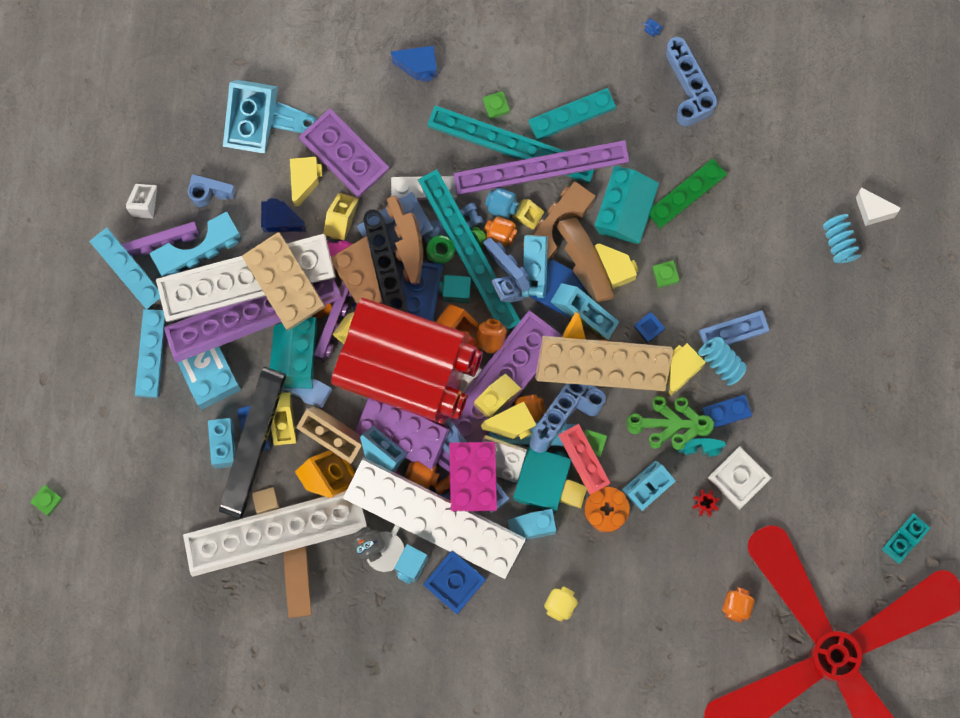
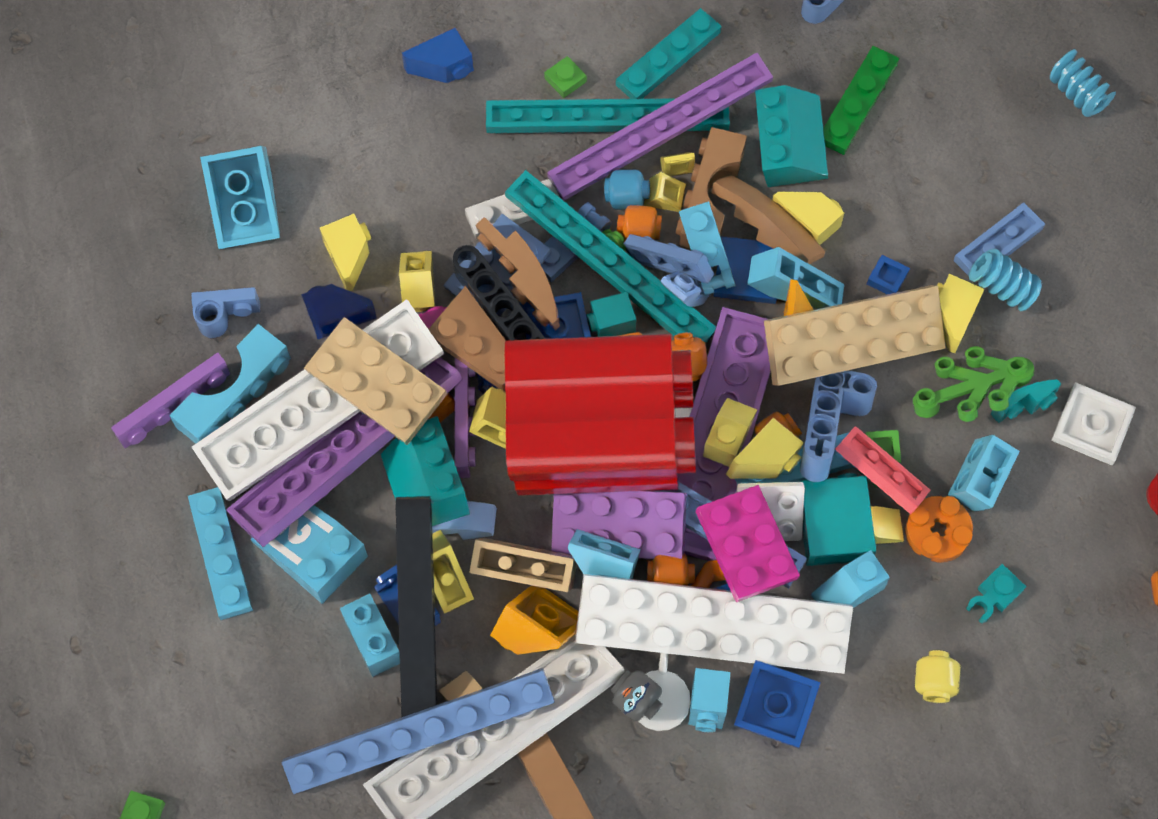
camera: 25 degrees left, 10 degrees down
medium azure plate [89,227,160,309] -> none
white slope [126,184,157,219] -> none
medium azure piece [271,102,316,133] -> none
medium lavender plate [299,108,390,199] -> none
green head [425,235,455,265] -> none
bright green plate [652,260,680,289] -> none
red gear [692,490,720,518] -> none
blue plate [702,395,752,429] -> none
white slope [856,188,900,226] -> none
none -> medium blue plate [281,668,555,794]
none -> light yellow slope [660,152,695,176]
none -> teal plate [966,564,1027,624]

